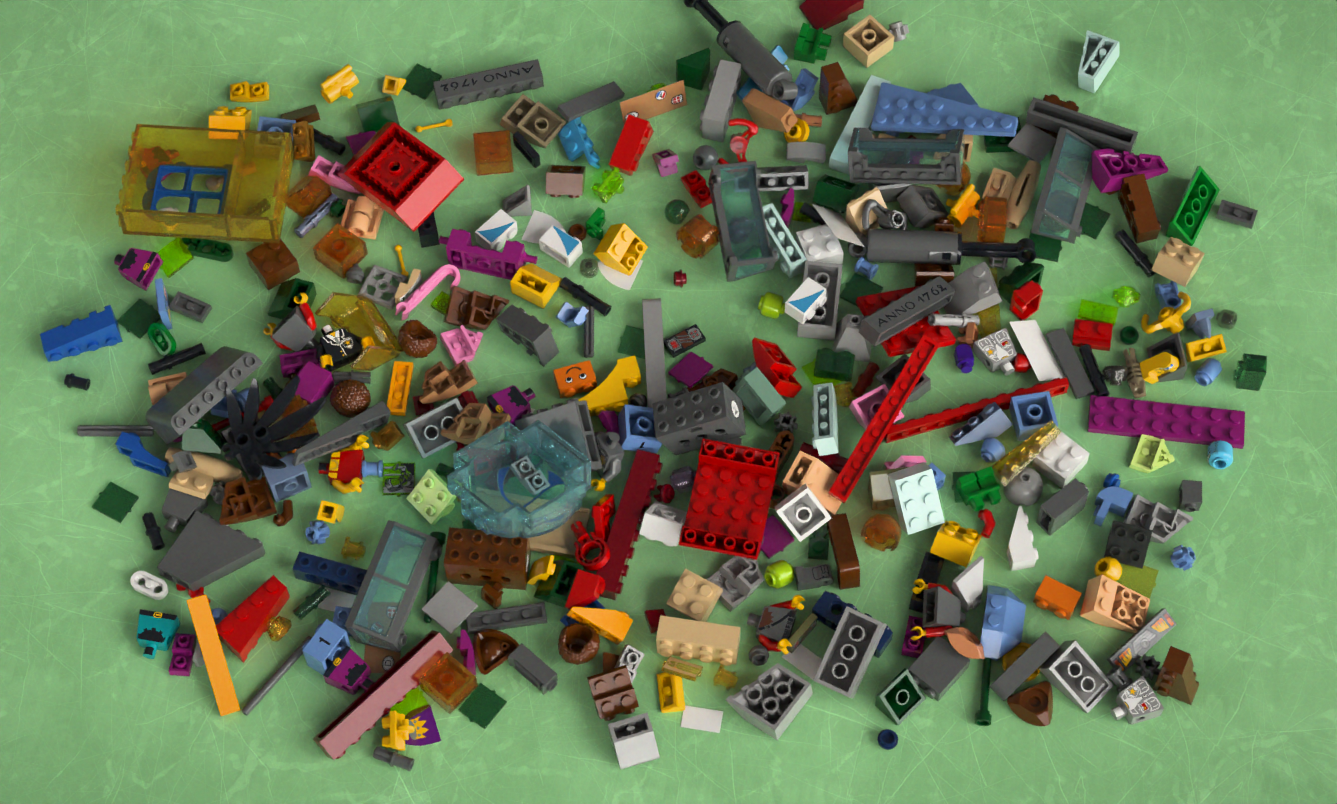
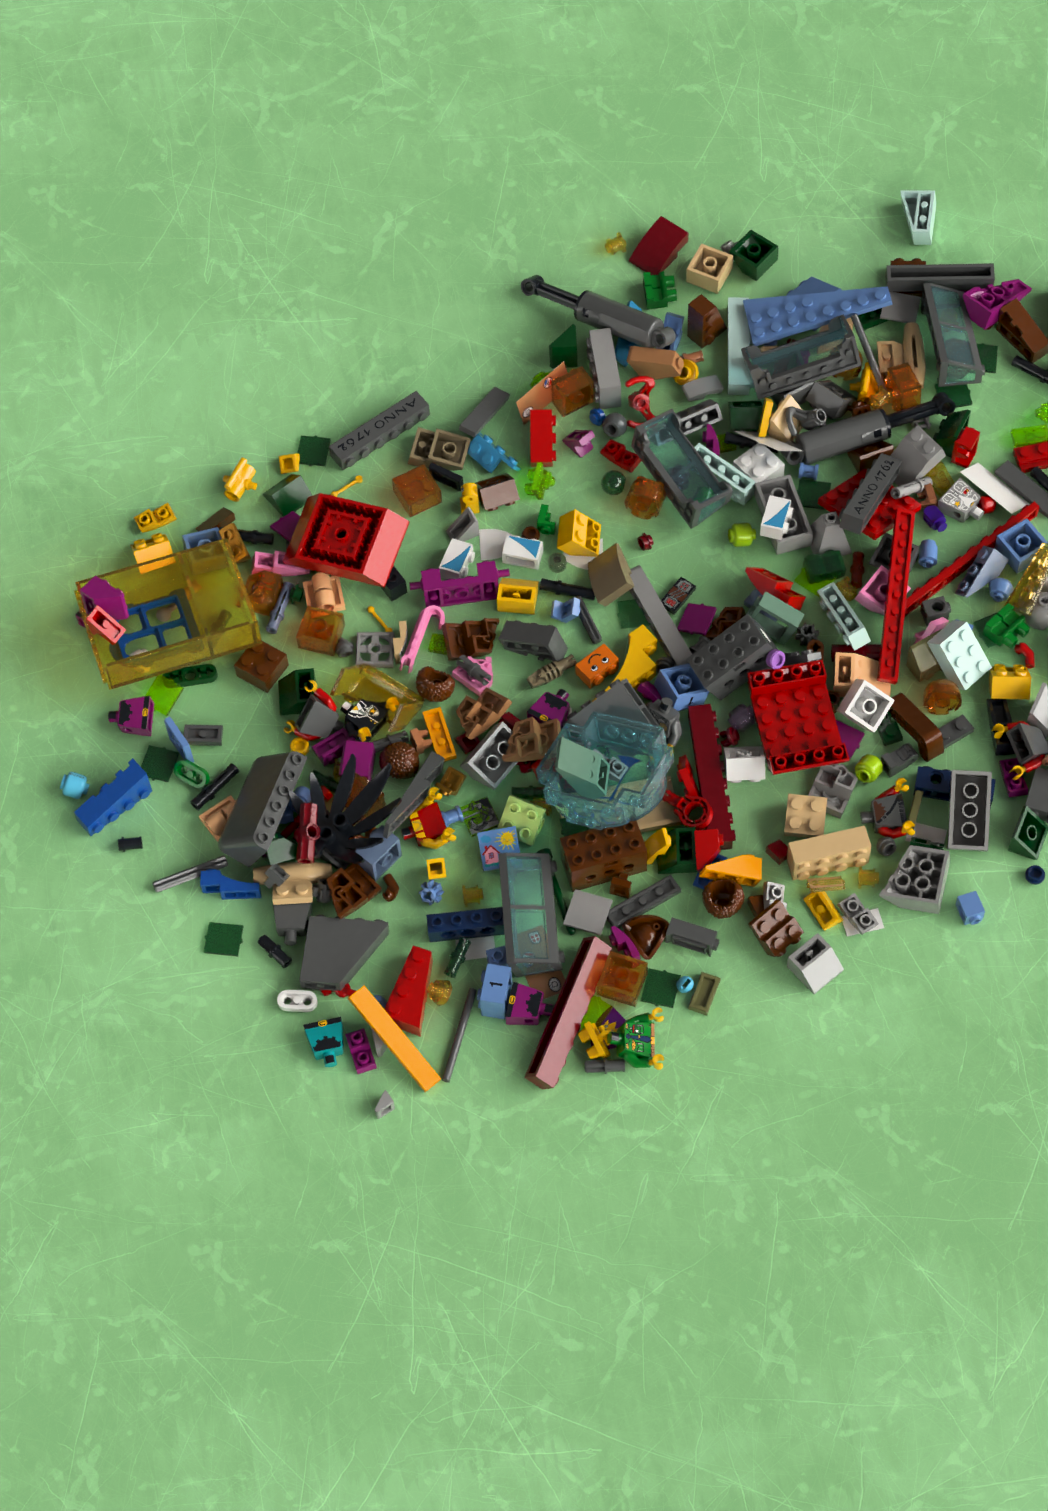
camera: 20 degrees left, 0 degrees up
none -> medium azure head [60,772,90,799]
none -> magenta slope [80,575,129,620]
none -> slope [85,605,126,645]
none -> yellow tile [290,737,310,756]
none -> dark red piece [294,803,320,864]
none -> light grey slope [375,1090,395,1119]
none -> nougat tile [410,728,432,755]
none -> dark grey pin [456,655,491,686]
none -> yellow leg [460,483,480,514]
none -> tile [477,826,522,871]
none -> dark tan hinge [527,654,577,689]
none -> clear orange brick [551,366,594,417]
none -> sand green slope [555,737,610,802]
none -> dark tan slope [588,543,635,606]
none -> blue plate [589,408,606,426]
none -> green torso [607,1007,664,1070]
none -> medium azure hinge [676,976,694,993]
none -> olive tile [688,972,721,1015]
none -> dark green slope [729,230,778,281]
none -> yellow tile [757,398,773,437]
none -> medium lavender tile [766,649,785,669]
none -> dark grey hinge [783,649,822,666]
none -> light grey slope [837,893,879,935]
none -> dark grey piece [851,314,890,400]
none -> clear yellow brick [869,385,892,409]
none -> dark green plate [910,837,945,850]
none -> medium blue brick [919,539,938,568]
none -> dark grey brick [920,596,951,626]
none -> dark grey plate [939,714,974,749]
none -> medium blue brick [955,891,985,925]

